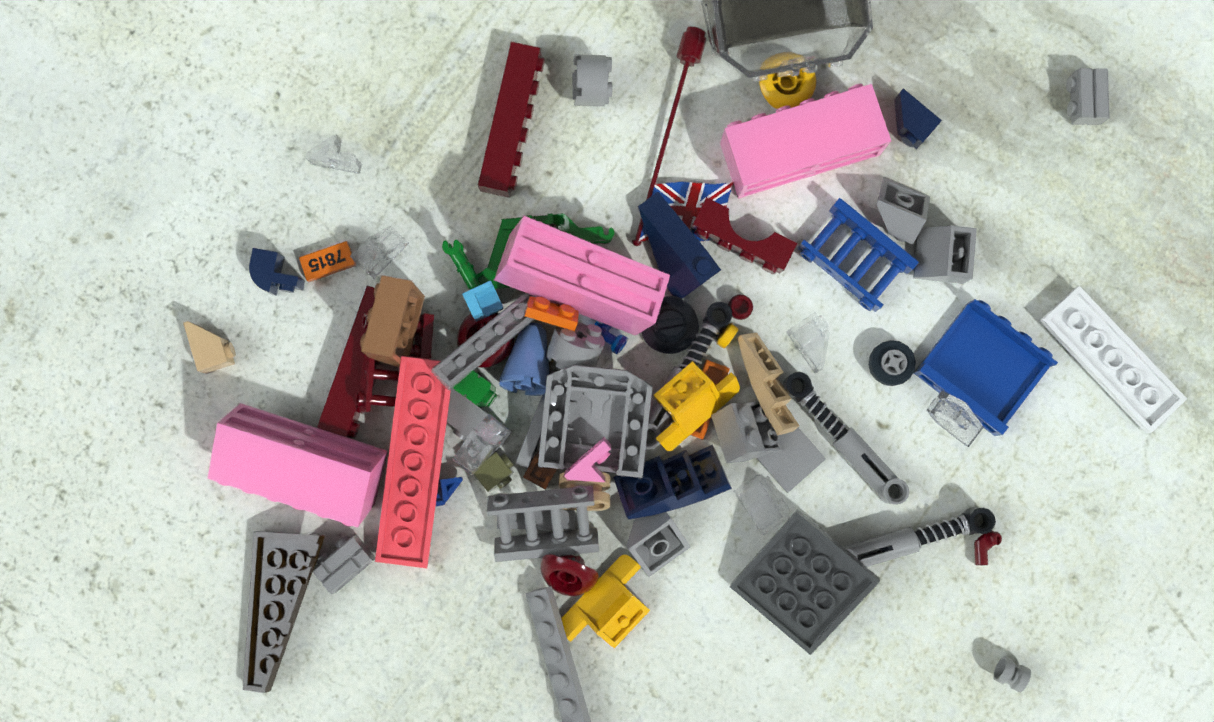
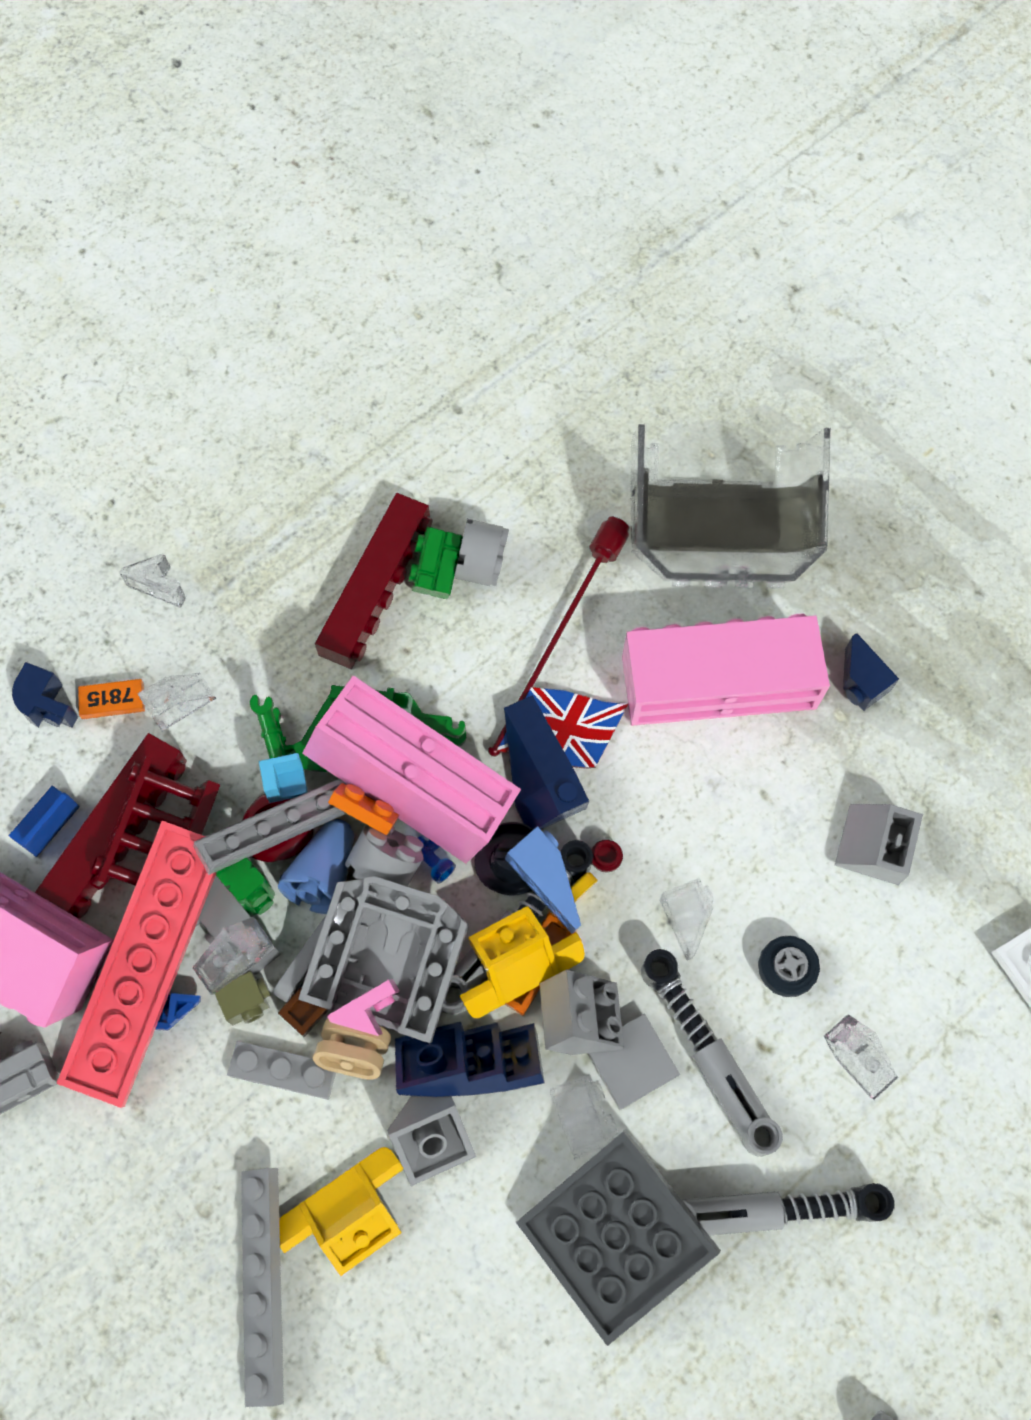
camera: 10 degrees right, 15 degrees down
medium nougat slope [360,275,425,368] -> none
light grey fence [487,486,599,562] -> none
dark red hat [540,554,598,596] -> none
dark red arch [690,197,798,274] -> none
tan slope [738,332,800,435] -> none
yellow hat [759,55,817,109] -> none
blue fence [797,198,919,312] -> none
light grey slope [877,177,930,244] -> none
blue panel [913,299,1058,436] -> none
dark red arm [974,530,1002,566] -> none
none -> blue panel [8,785,80,858]
none -> green brick [408,527,463,599]
none -> medium blue slope [505,826,581,934]

